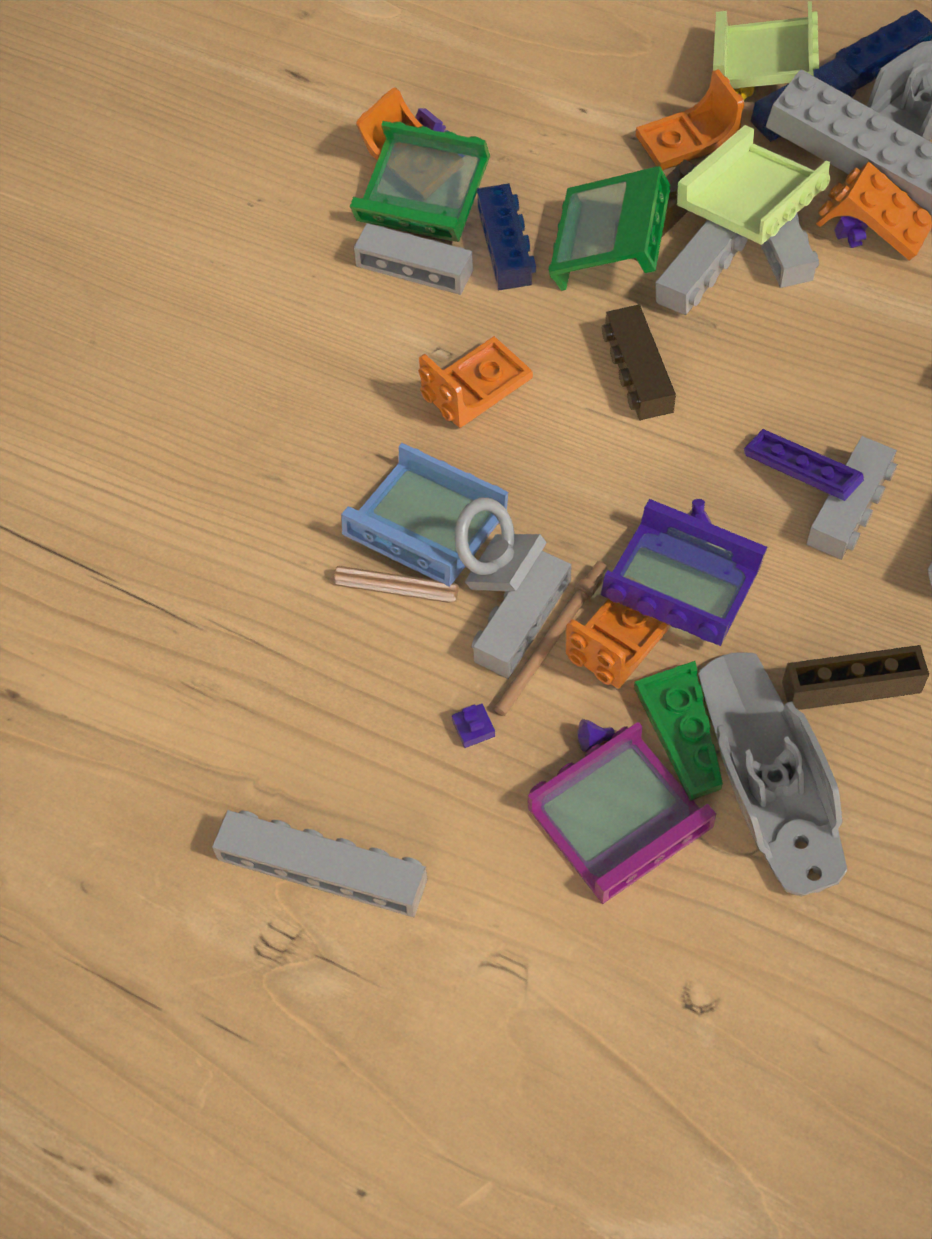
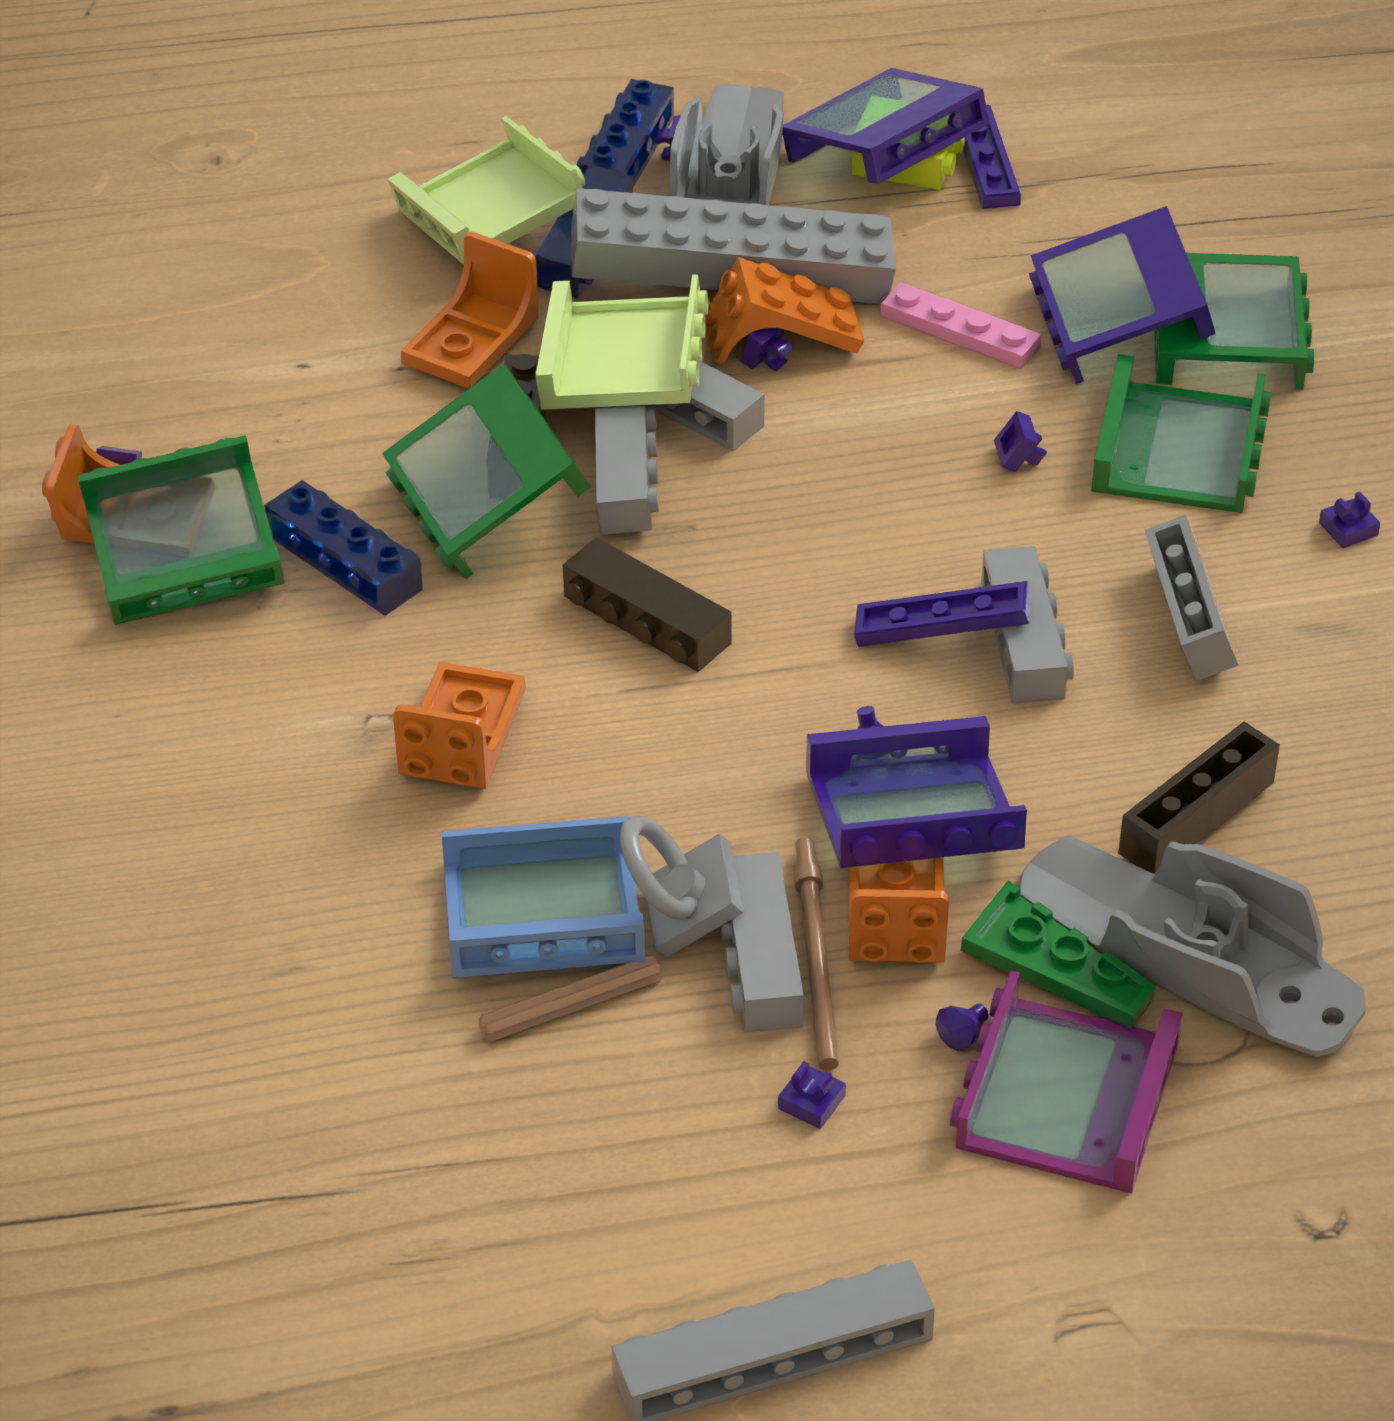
camera: 40 degrees left, 15 degrees down
light grey brick [354,223,473,295] -> none

